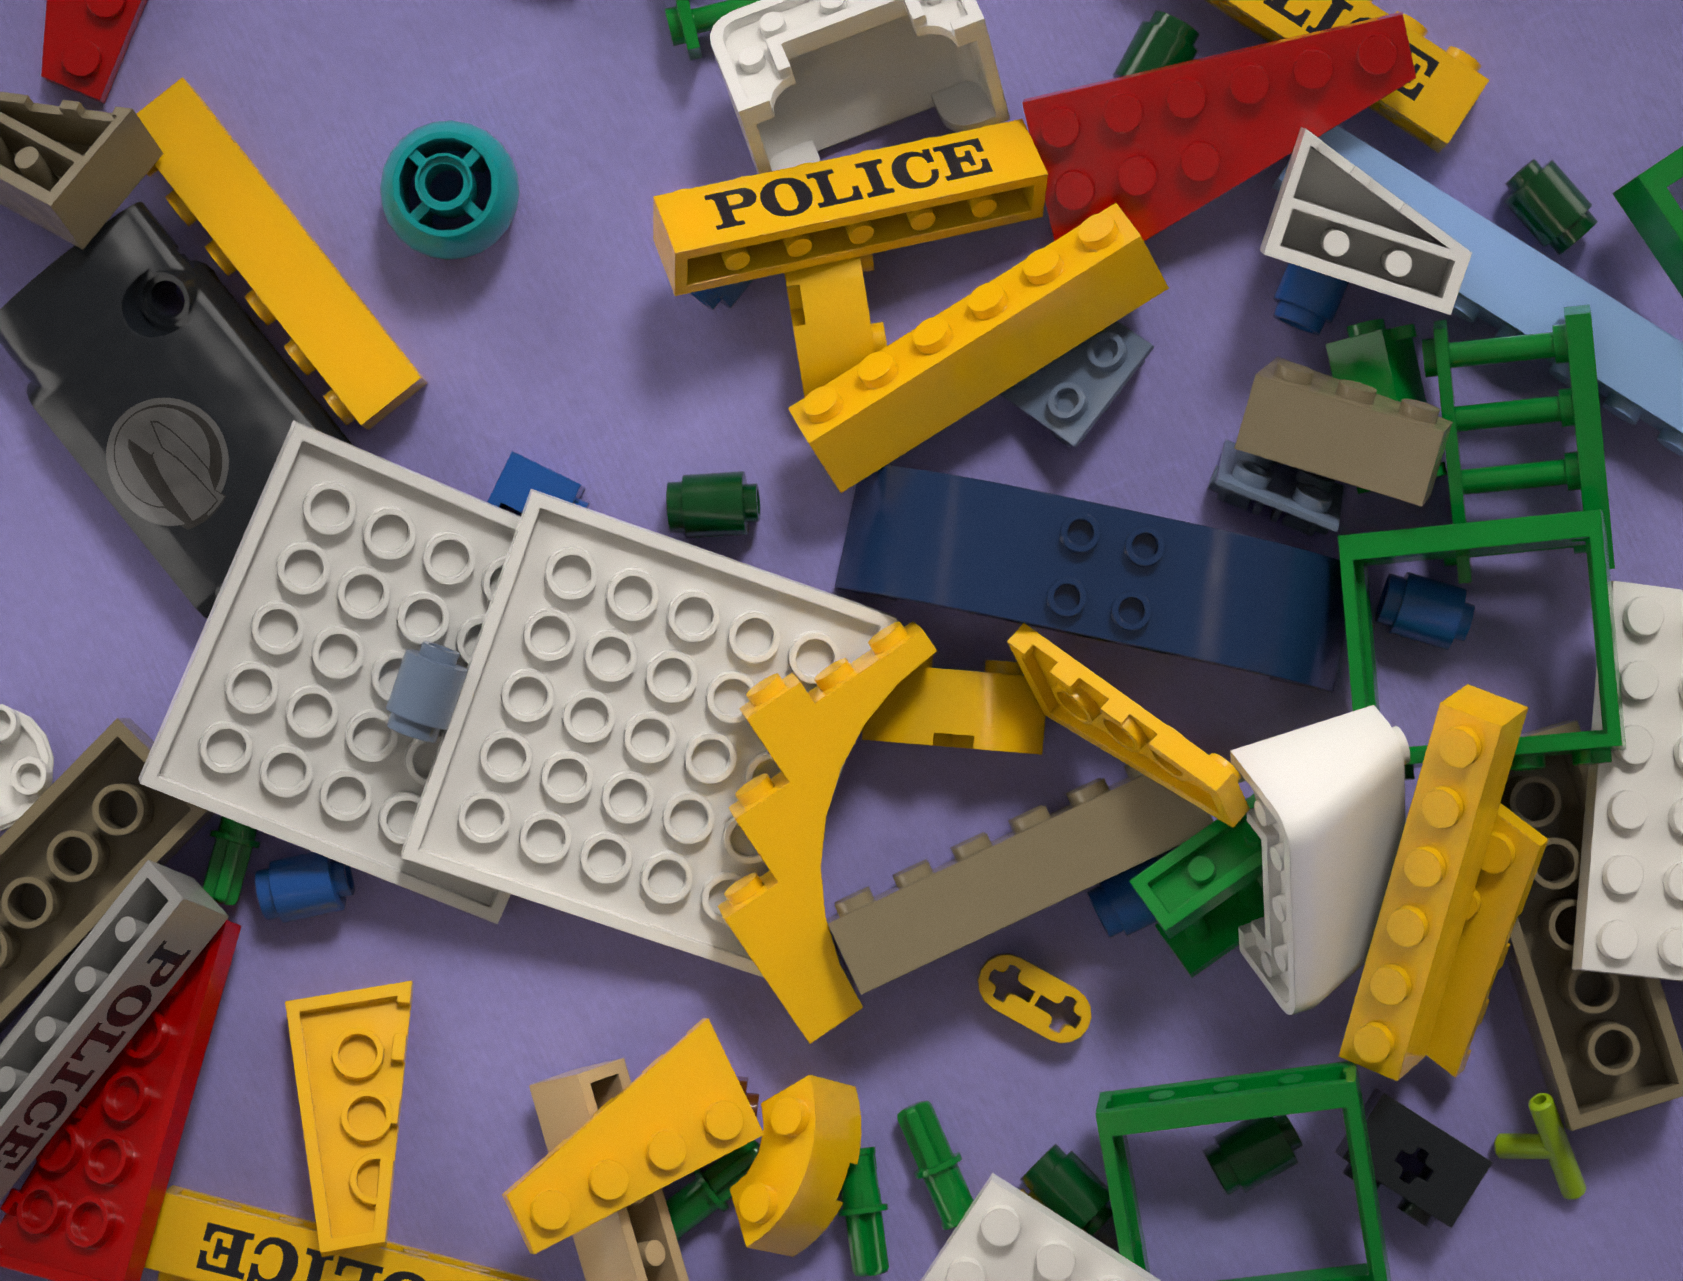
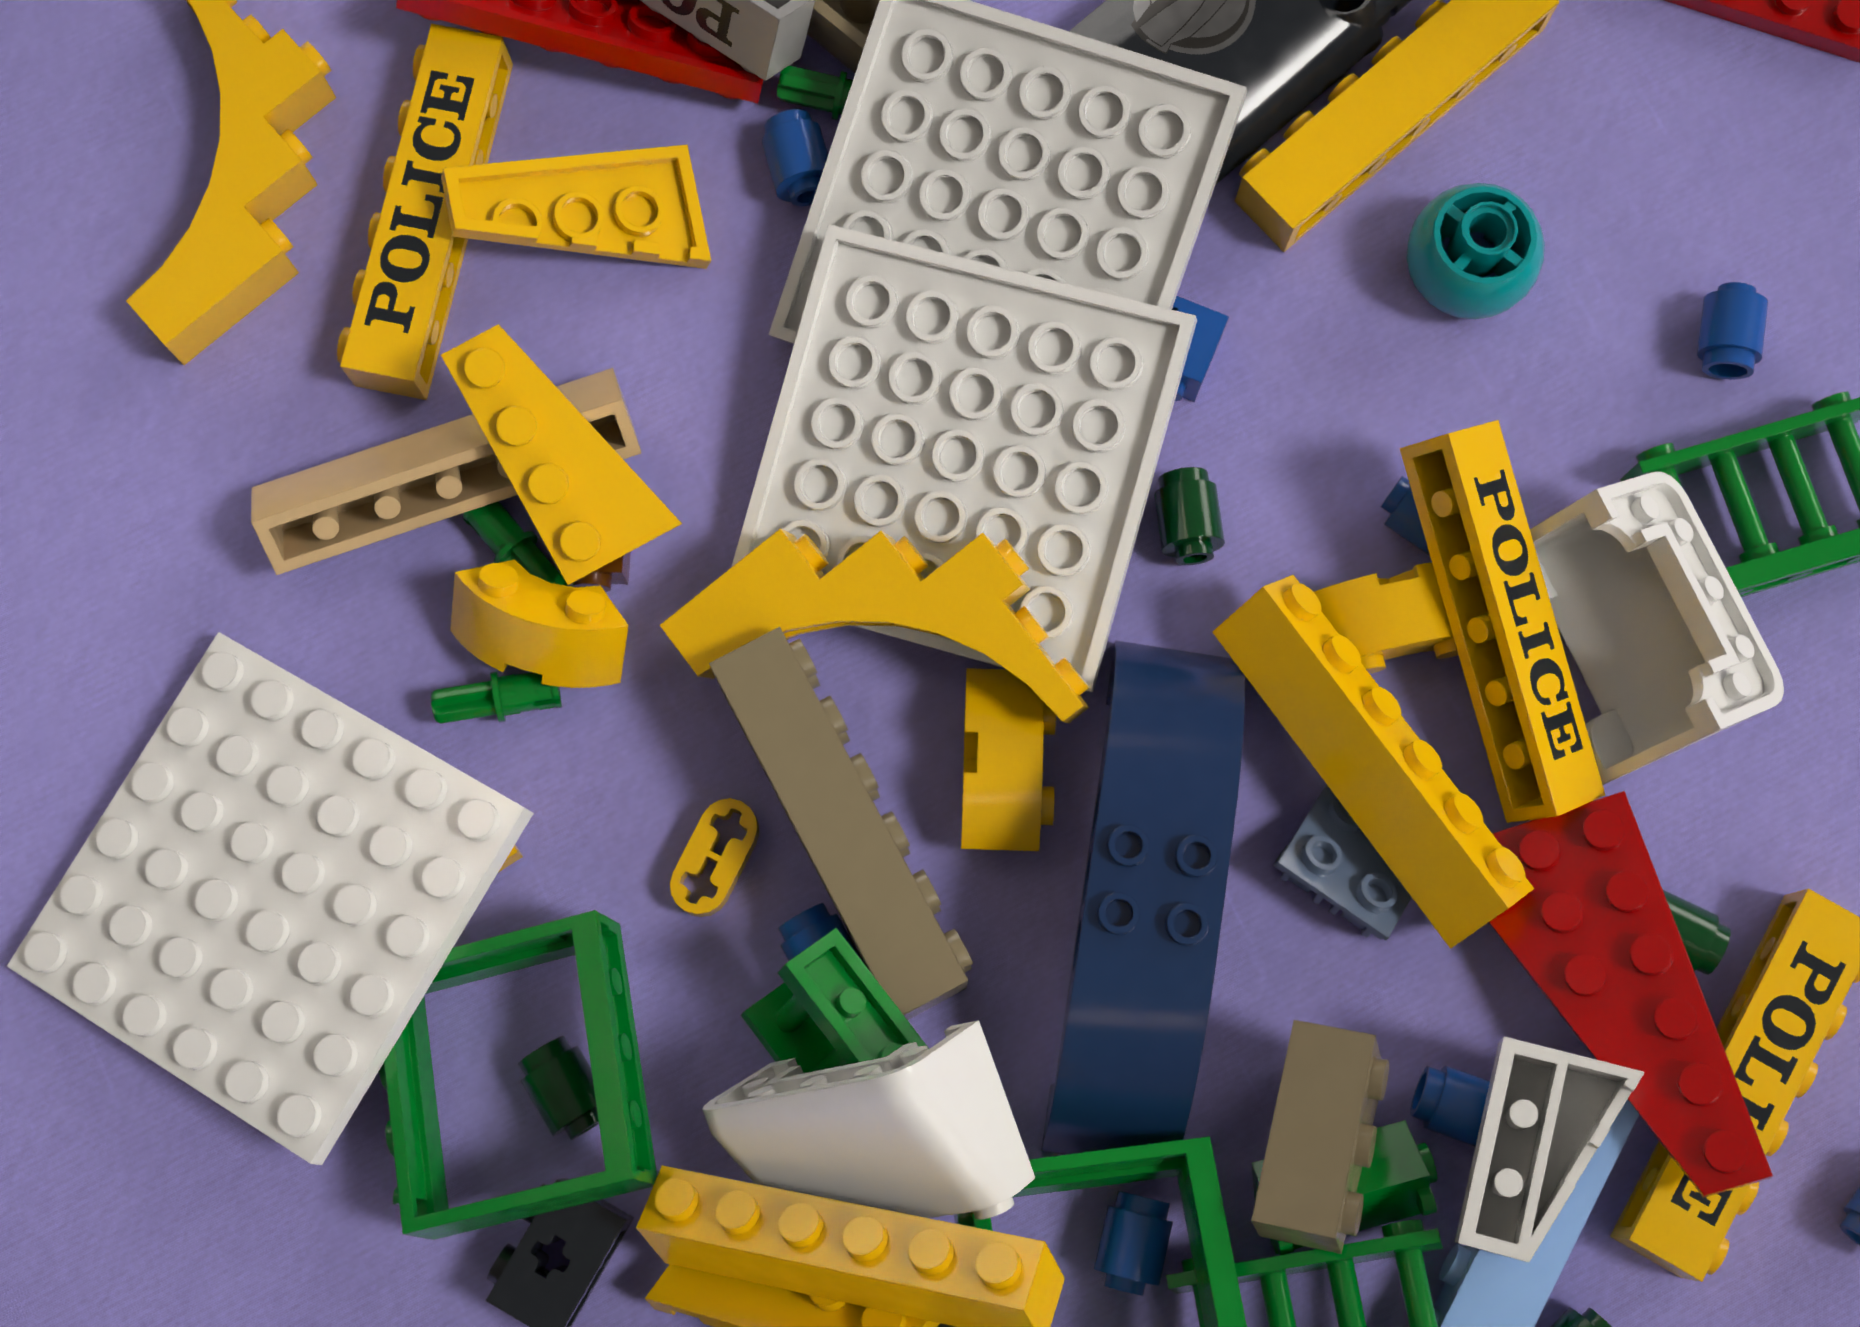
camera: 85 degrees right, 10 degrees down
sand blue brick [386,641,468,743] -> none
green axle [897,1101,974,1230] -> none
yellow wing [1007,623,1250,828] -> none
dark green brick [1020,1143,1113,1236] -> none
sand blue hinge [1207,439,1343,537] -> none

